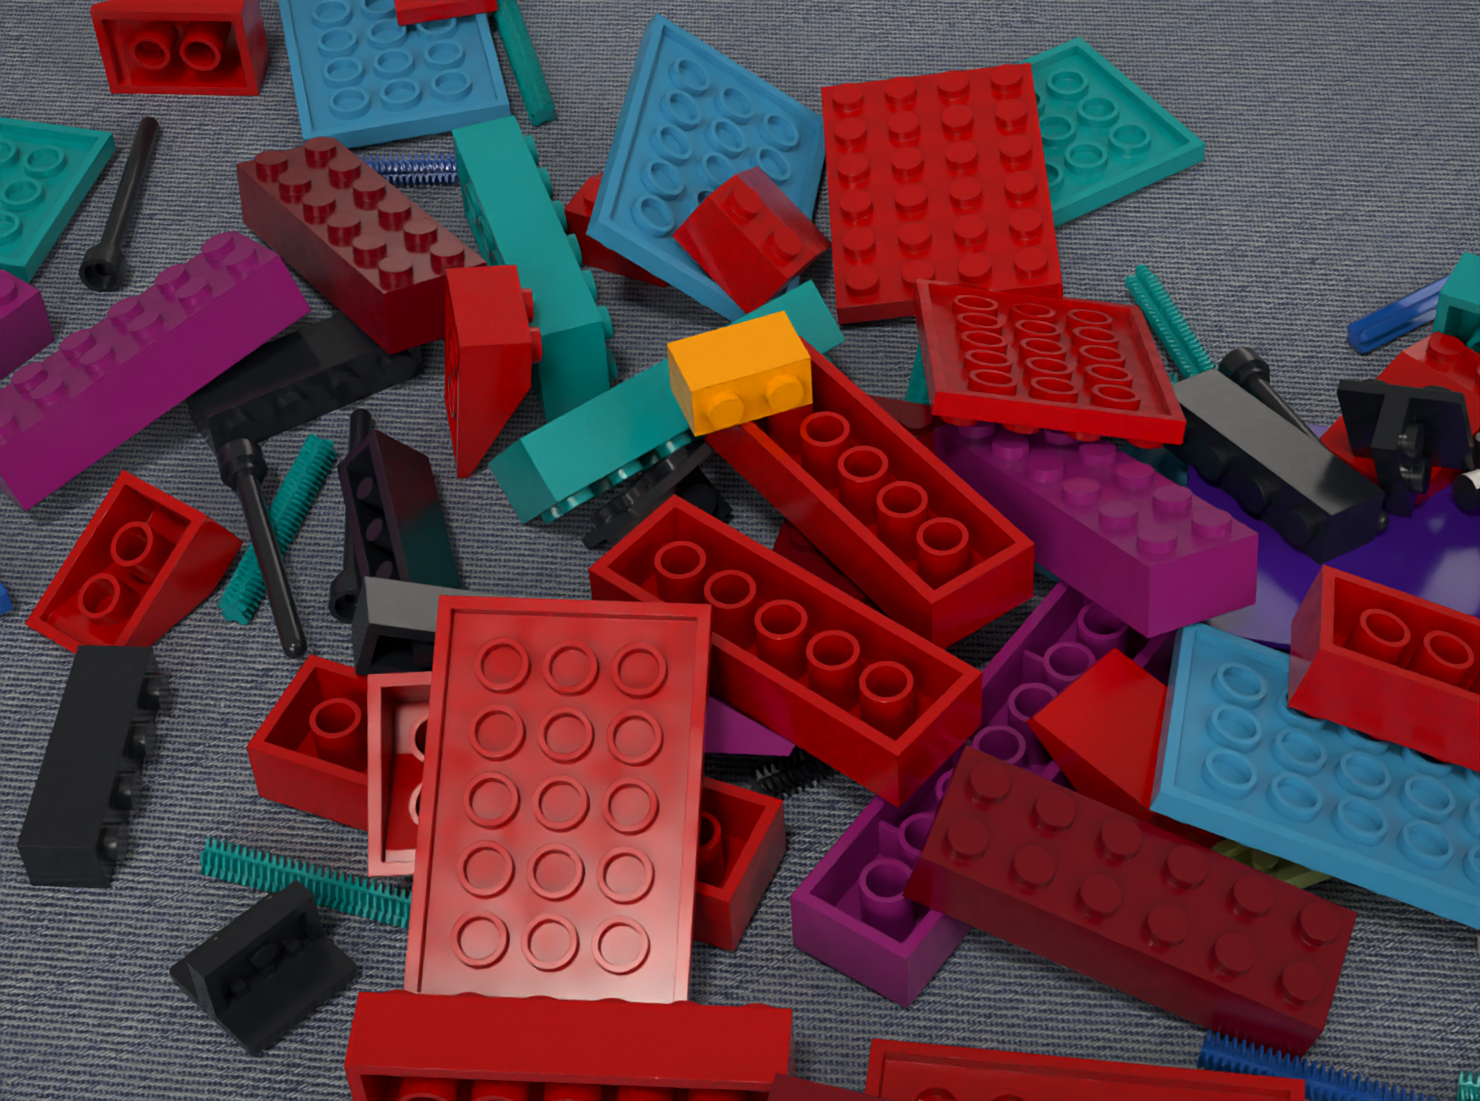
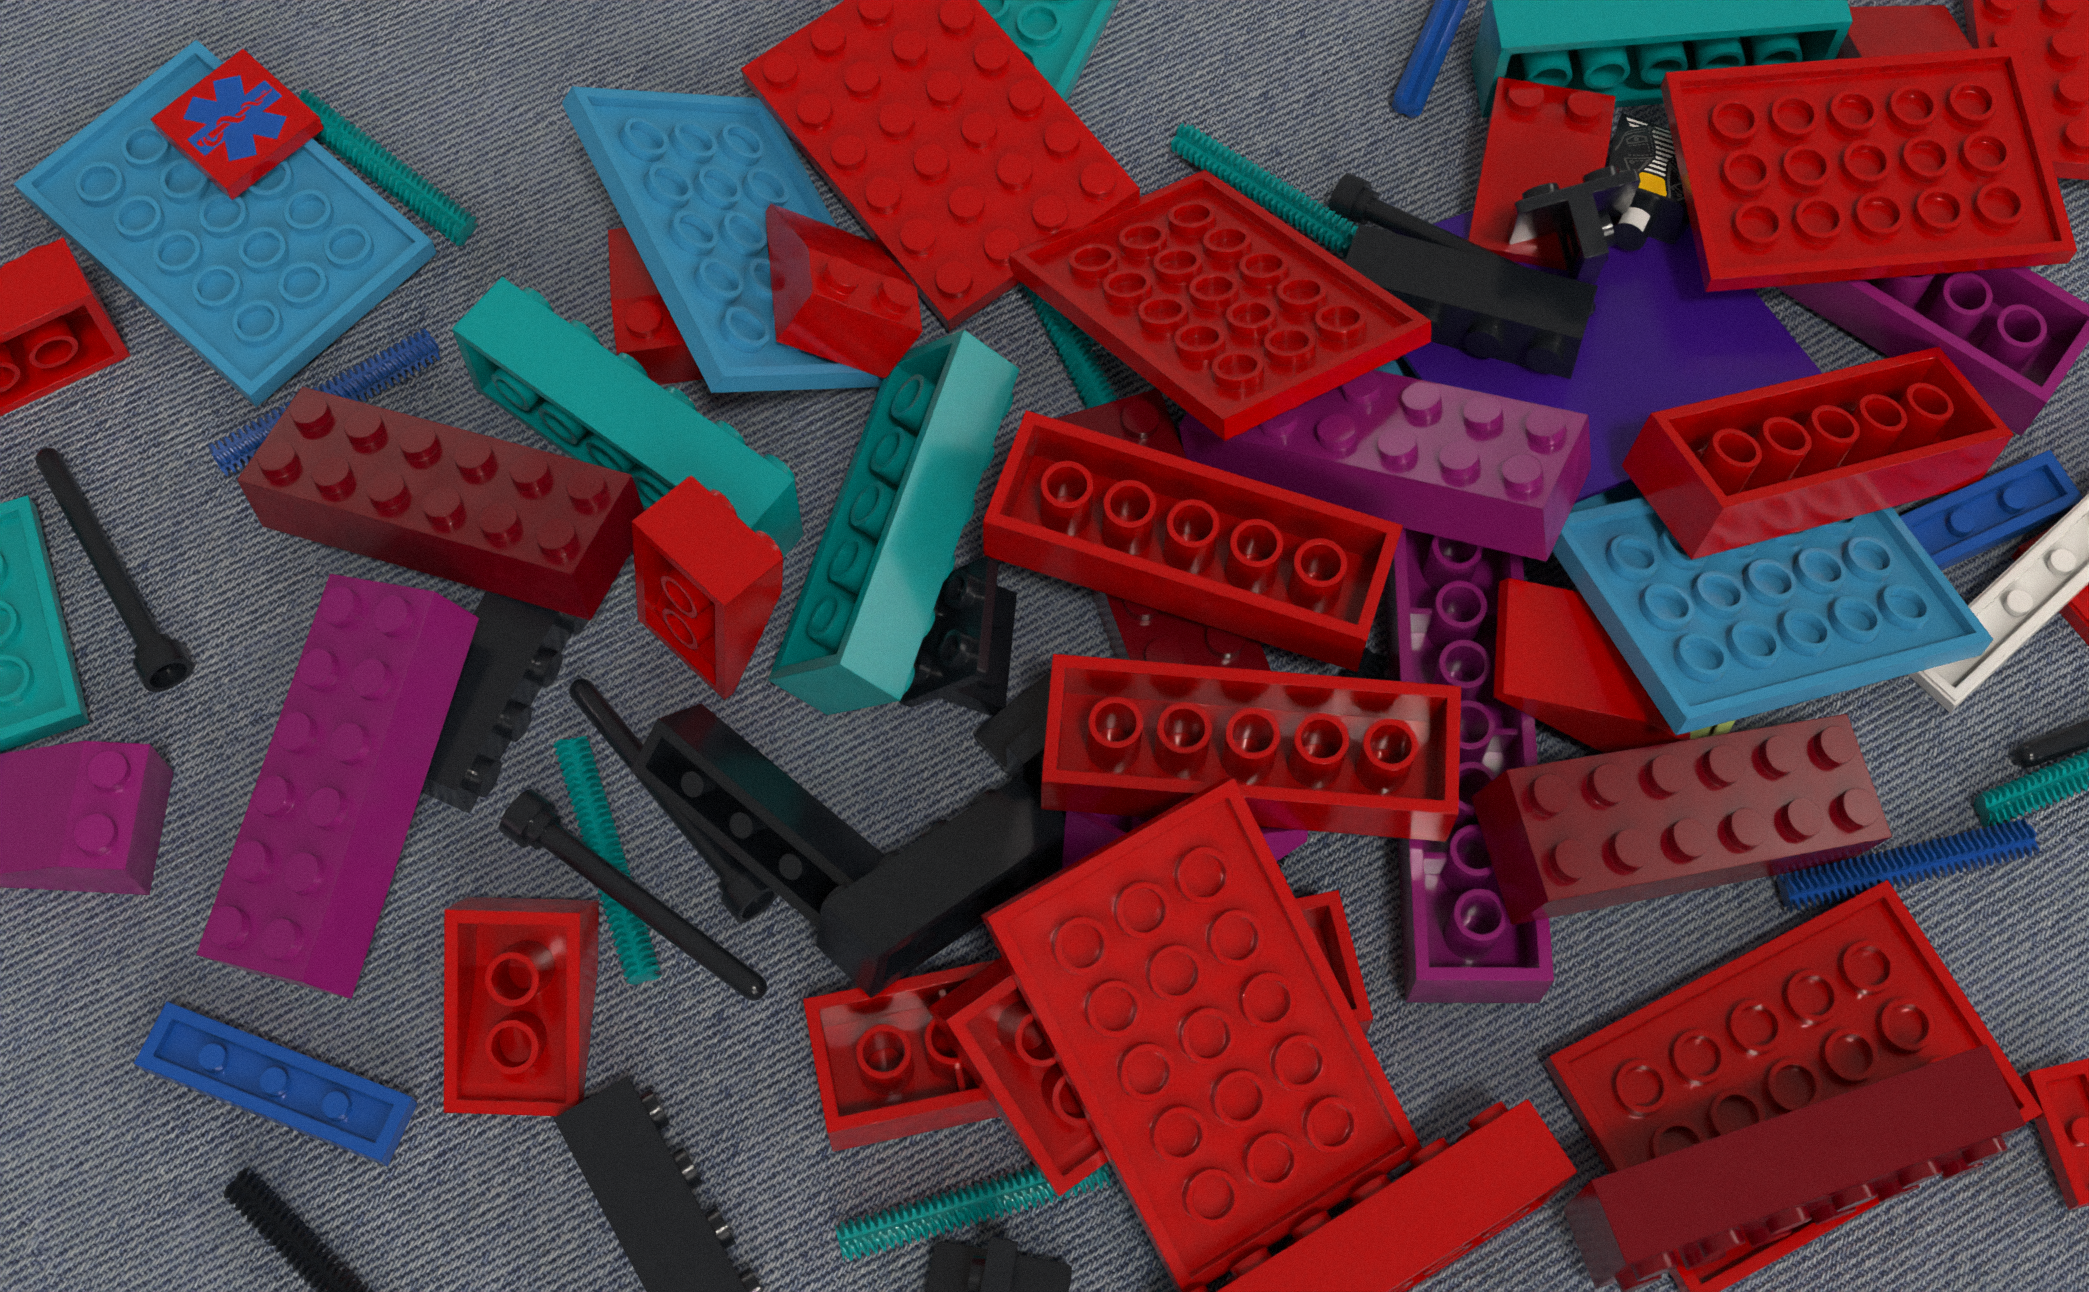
camera: 40 degrees left, 20 degrees up
light orange brick [666,311,813,437] -> none

